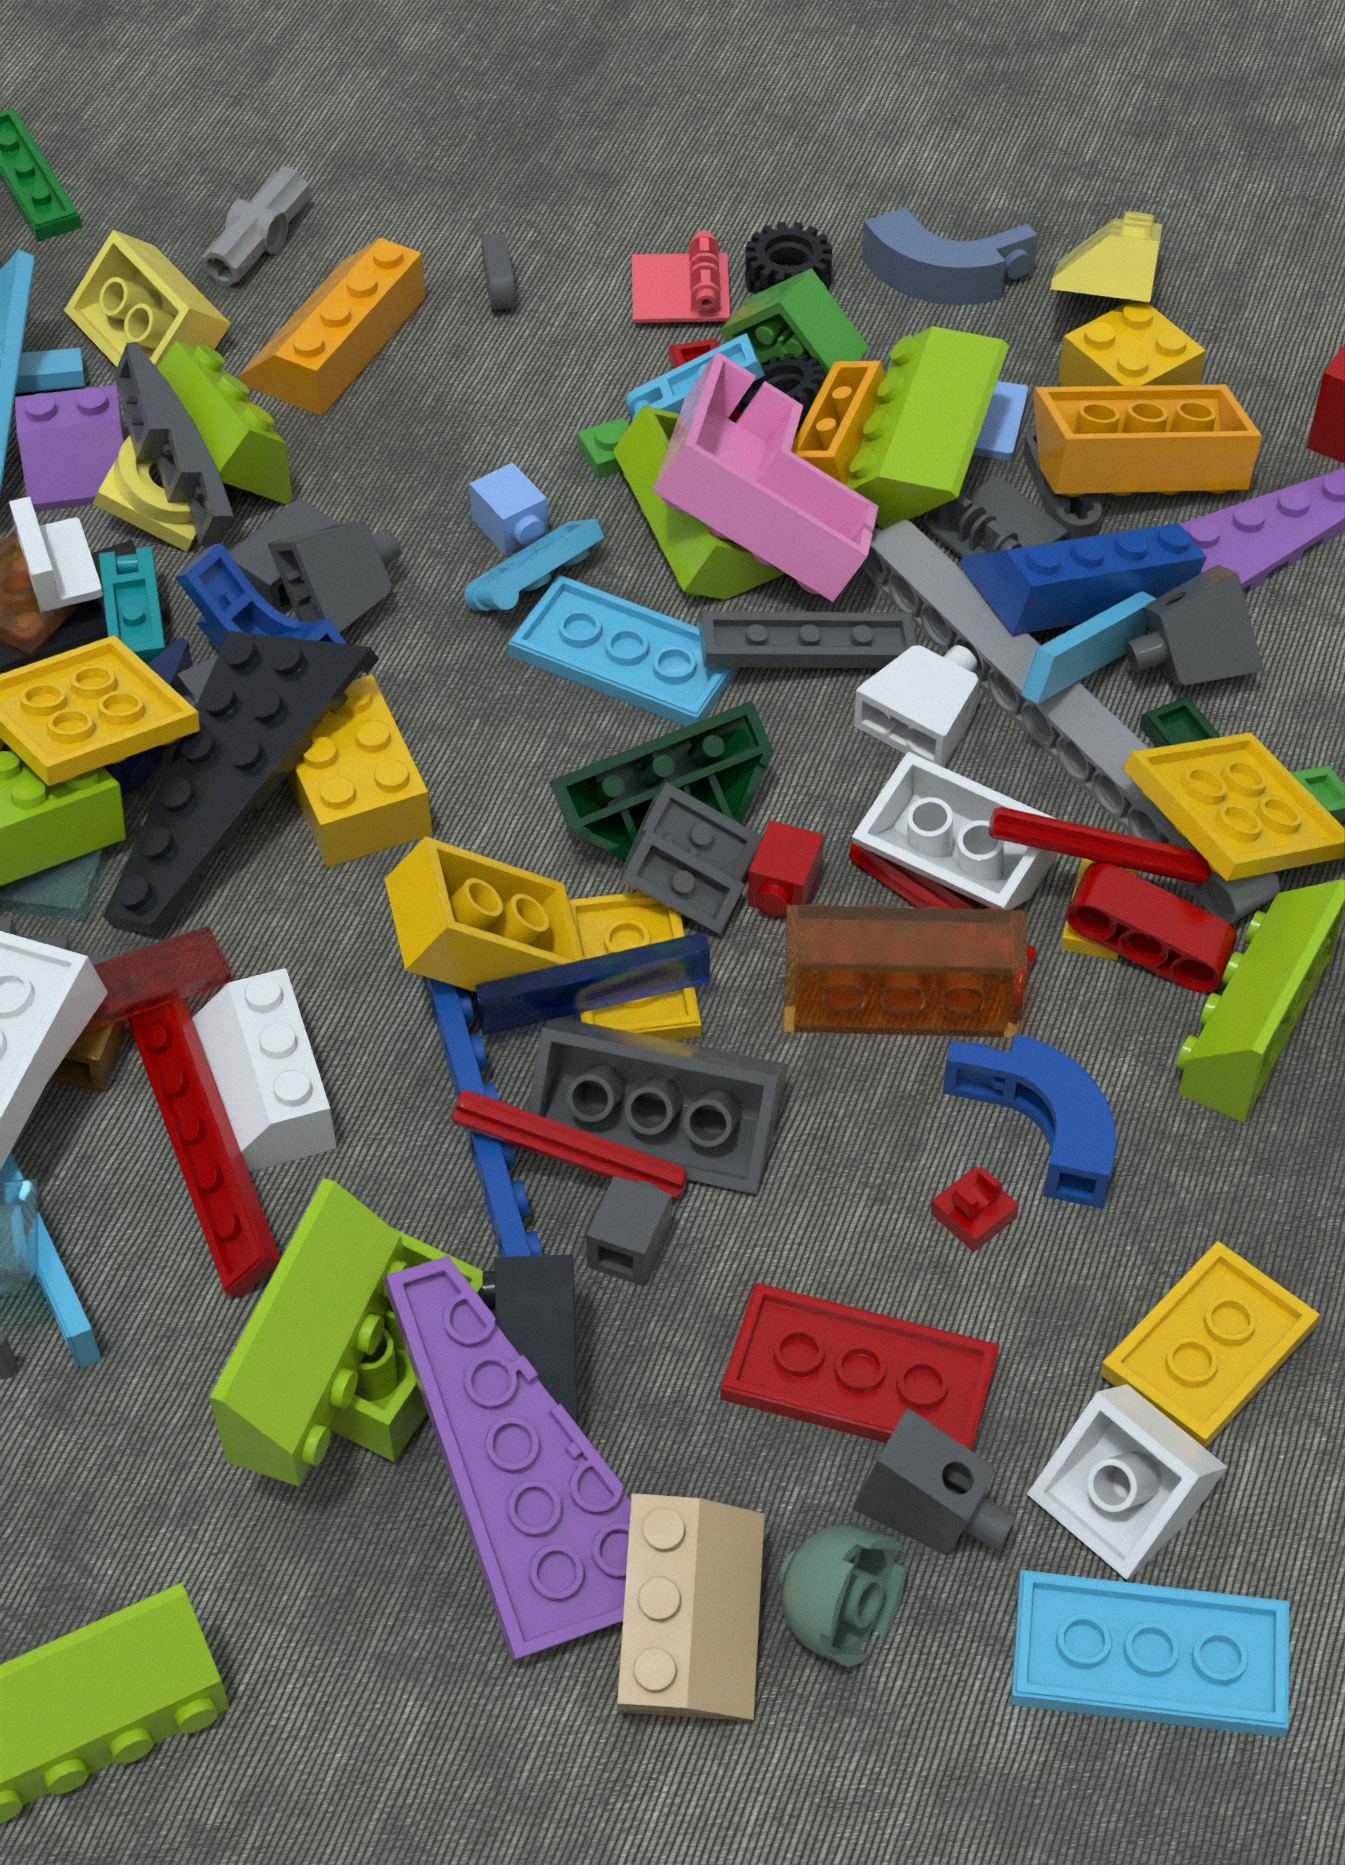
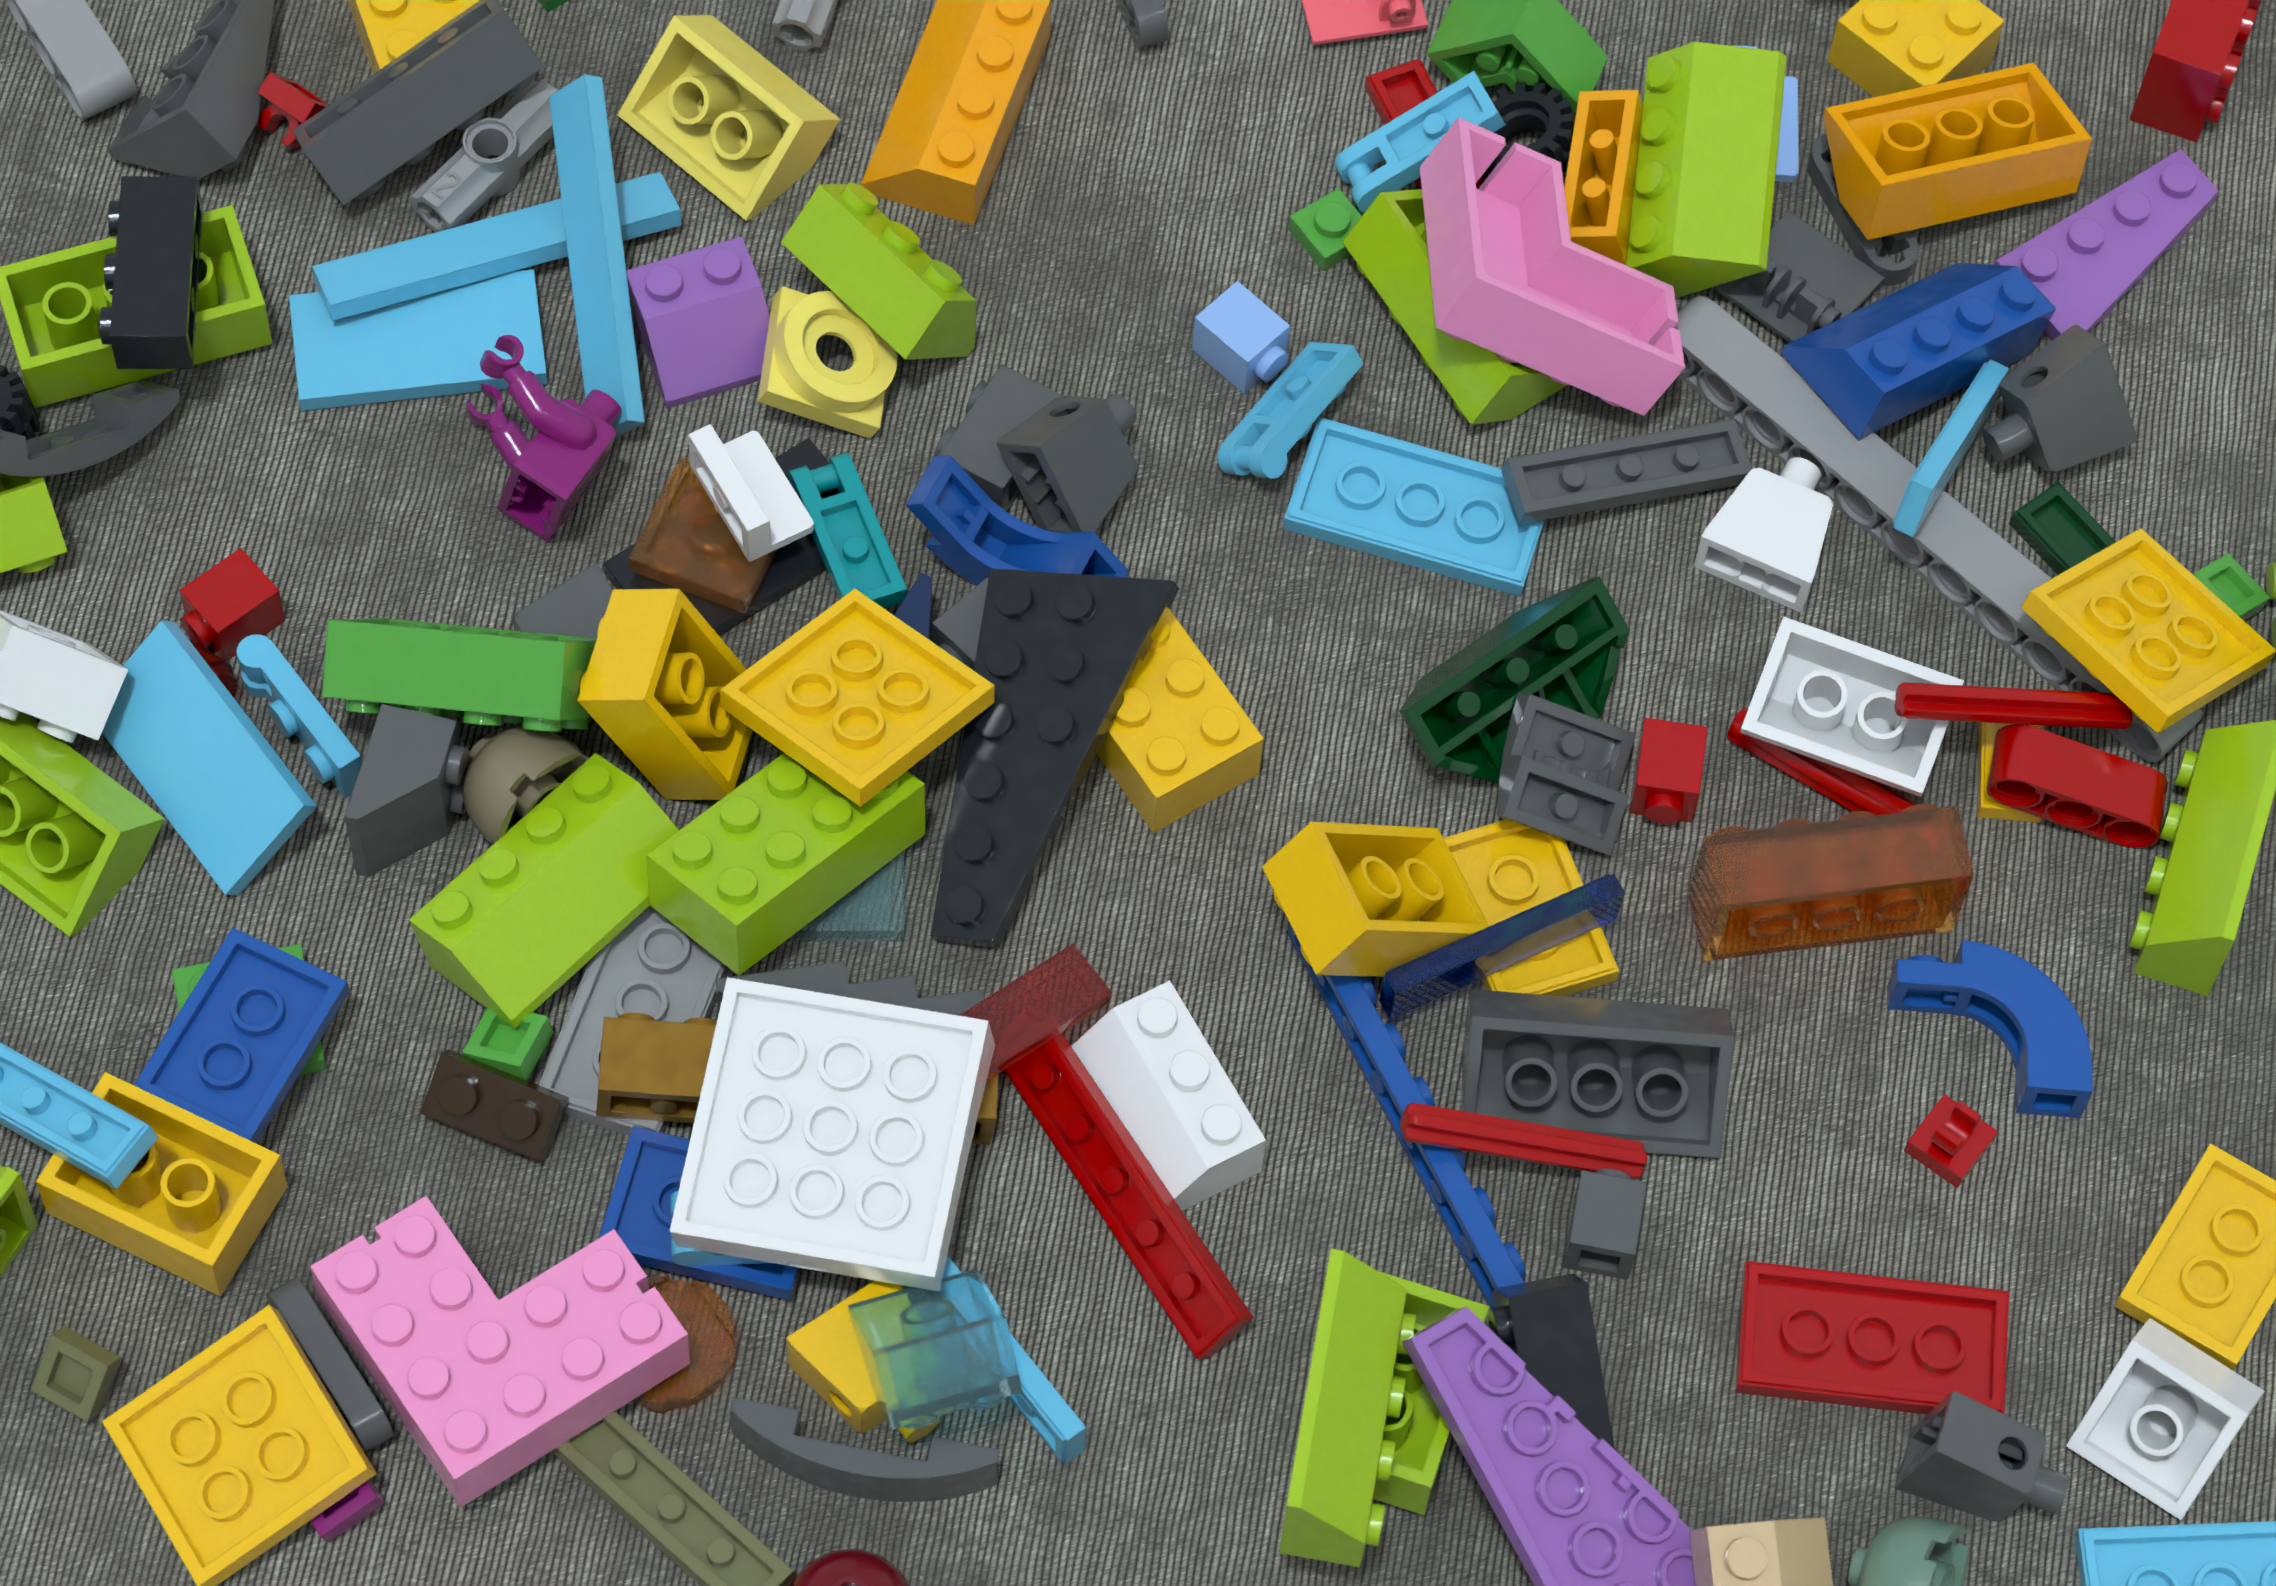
camera: 15 degrees left, 10 degrees up
dark grey slope [114,343,234,546] -> none

